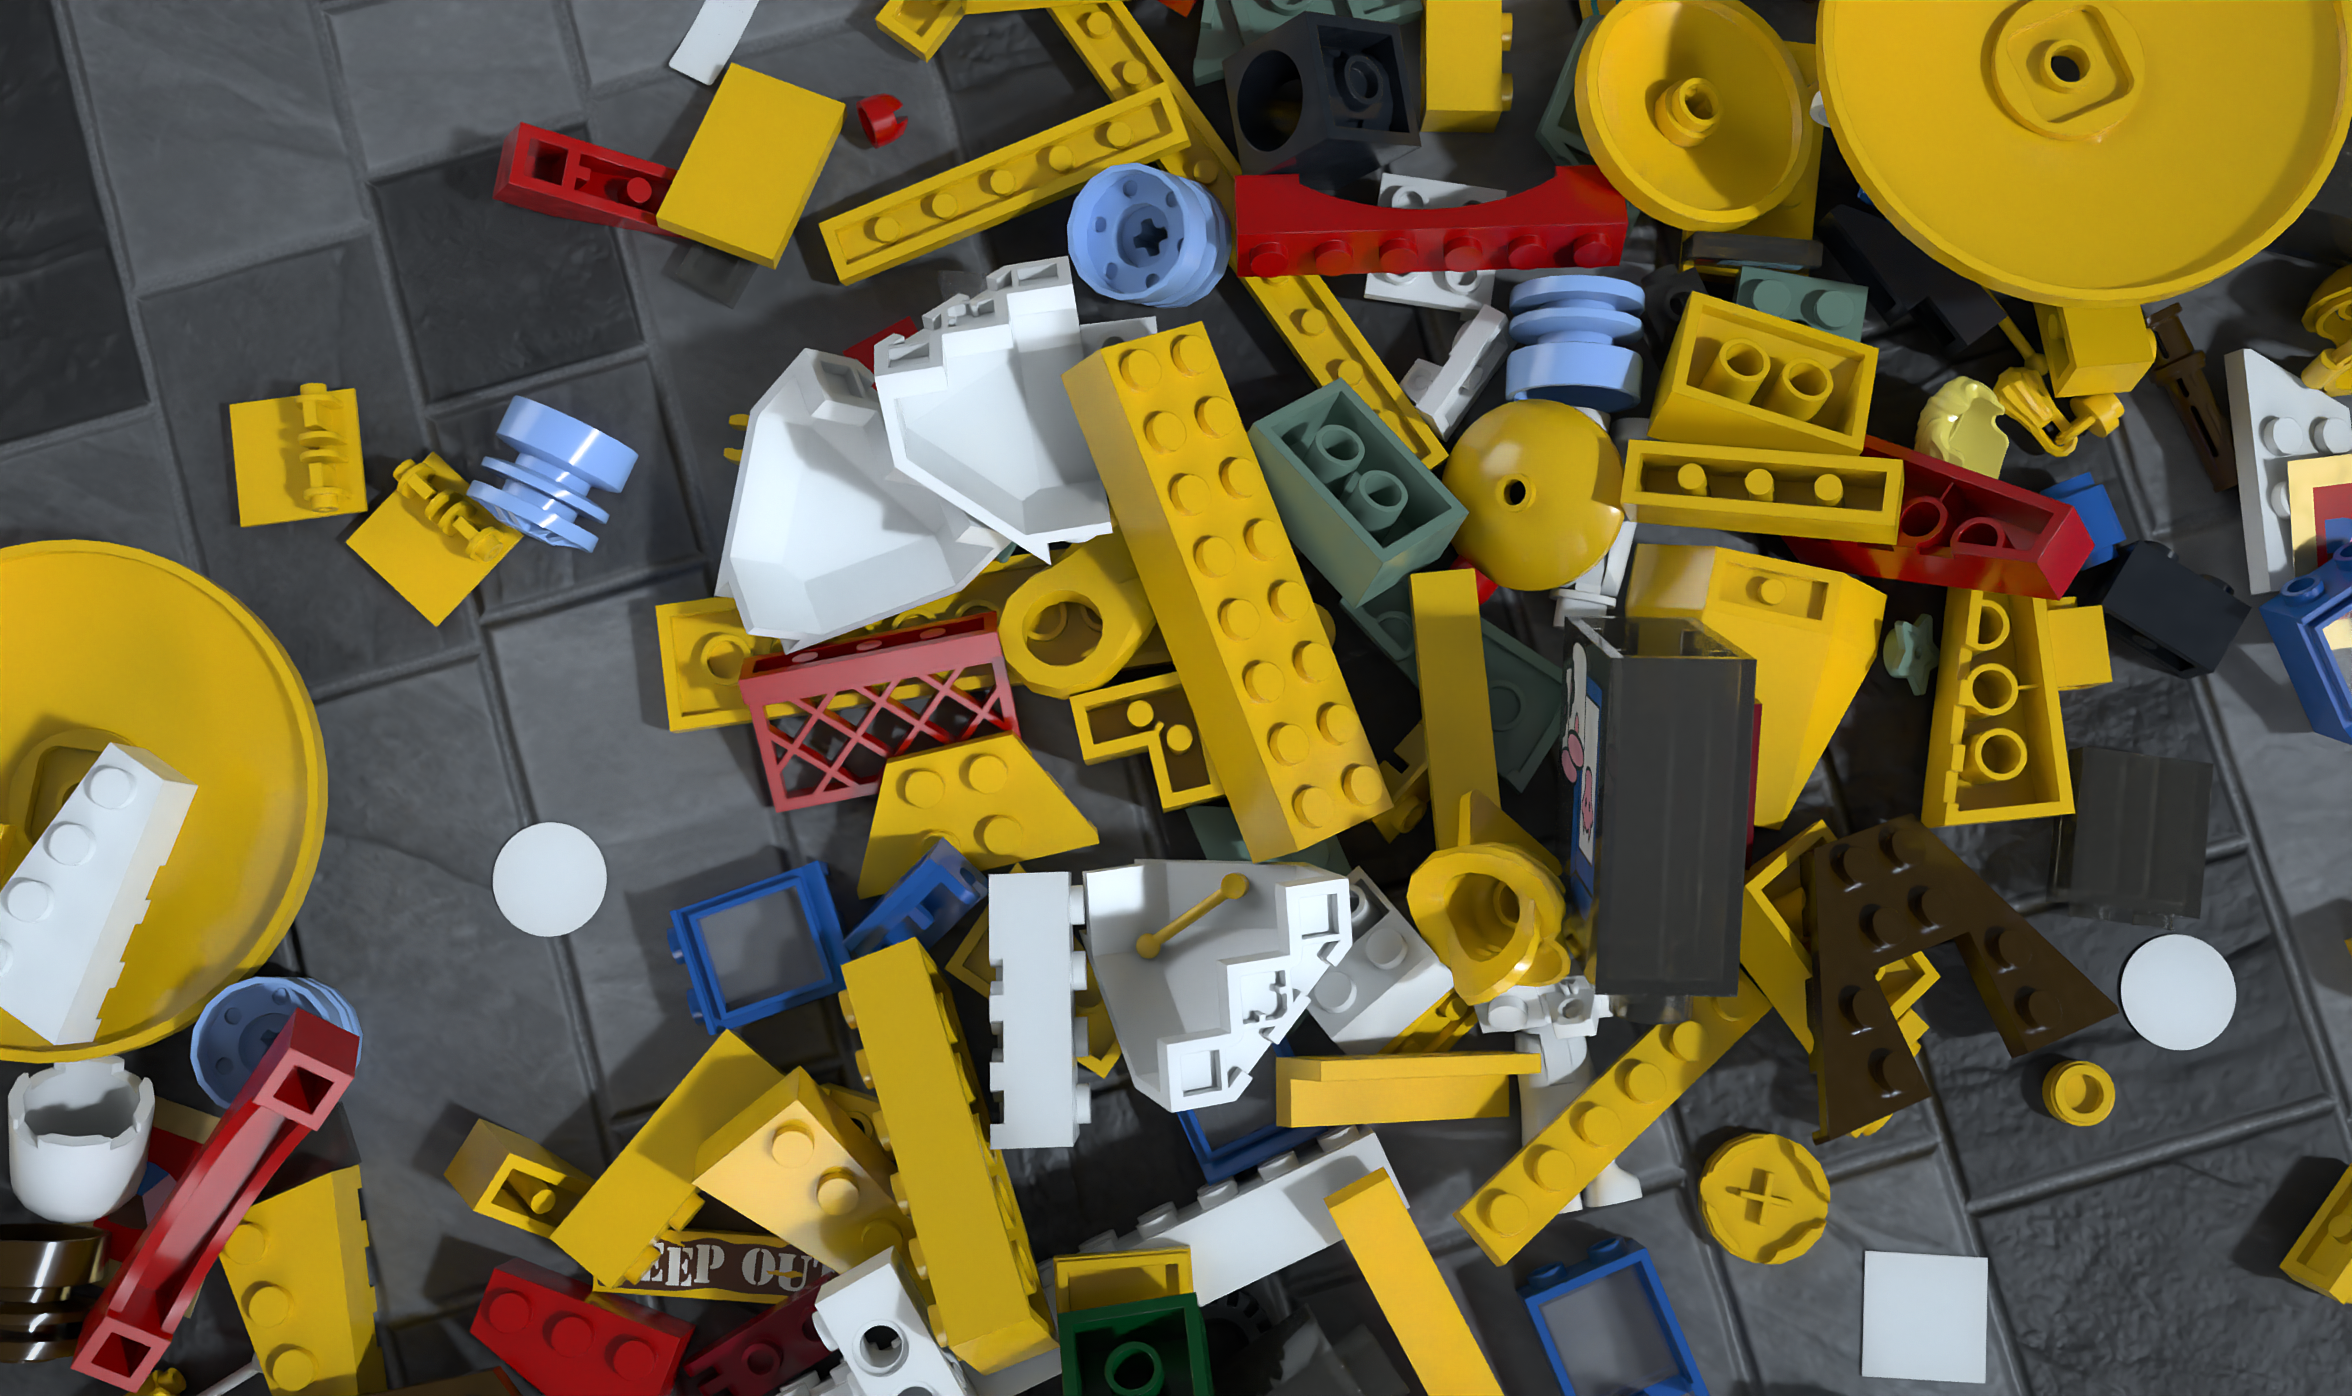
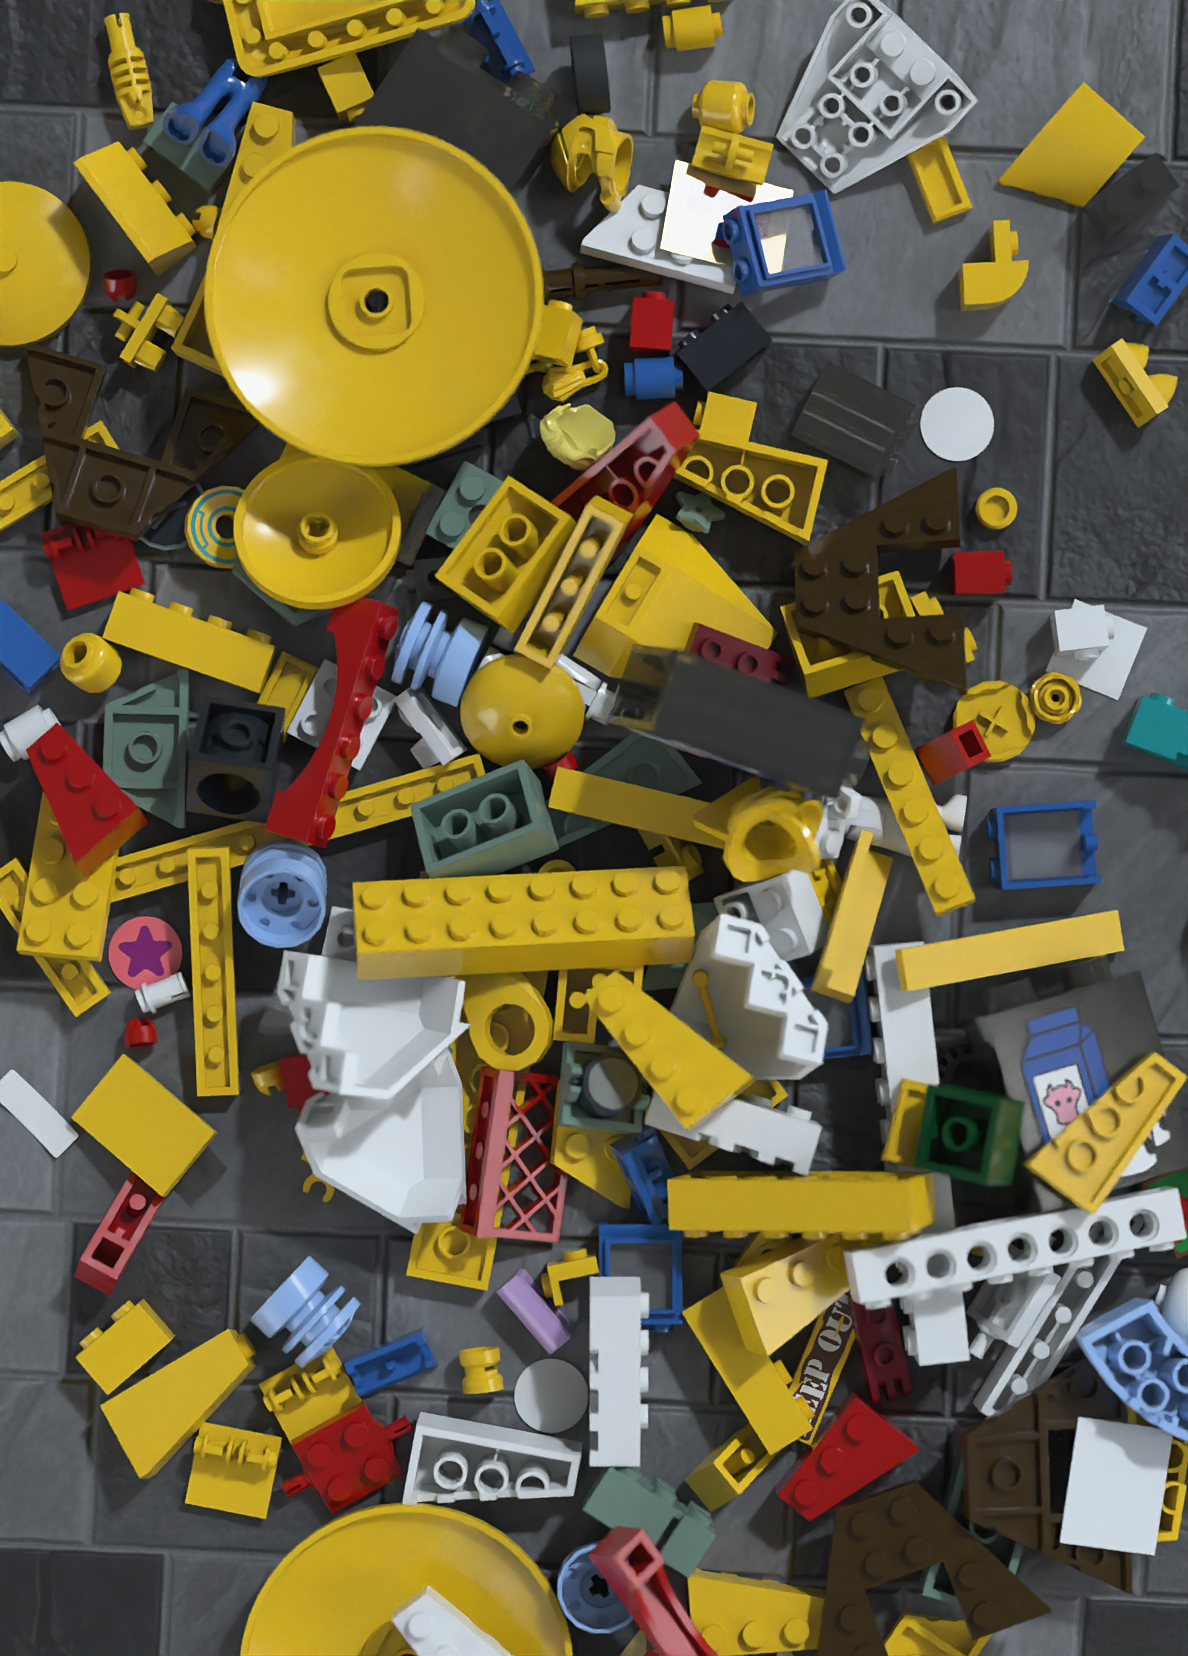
camera: 75 degrees left, 5 degrees up
none -> yellow brick [75,1299,175,1395]
none -> yellow slope [100,1329,256,1479]
none -> coral sticker [108,916,182,989]
none -> white pin [135,971,191,1014]
none -> yellow hinge [250,1061,284,1095]
none -> yellow tile [257,651,320,743]
none -> red plate [282,1400,414,1513]
none -> blue hinge [344,1327,438,1397]
none -> white wedge [402,1412,583,1504]
none -> yellow wheel [459,1346,504,1394]
none -> lavender brick [495,1268,575,1354]
none -> yellow bracket [541,1248,599,1307]
none -> piece [557,1041,651,1135]
none -> yellow wedge [582,970,756,1133]
none -> sand green piece [583,1466,716,1578]
none -> white wedge [590,1277,649,1466]
none -> red brick [629,292,675,356]
none -> red brick [915,720,991,785]
none -> red brick [951,551,1012,597]
none -> yellow plate [1030,672,1082,724]
none -> white brick [1050,605,1114,661]

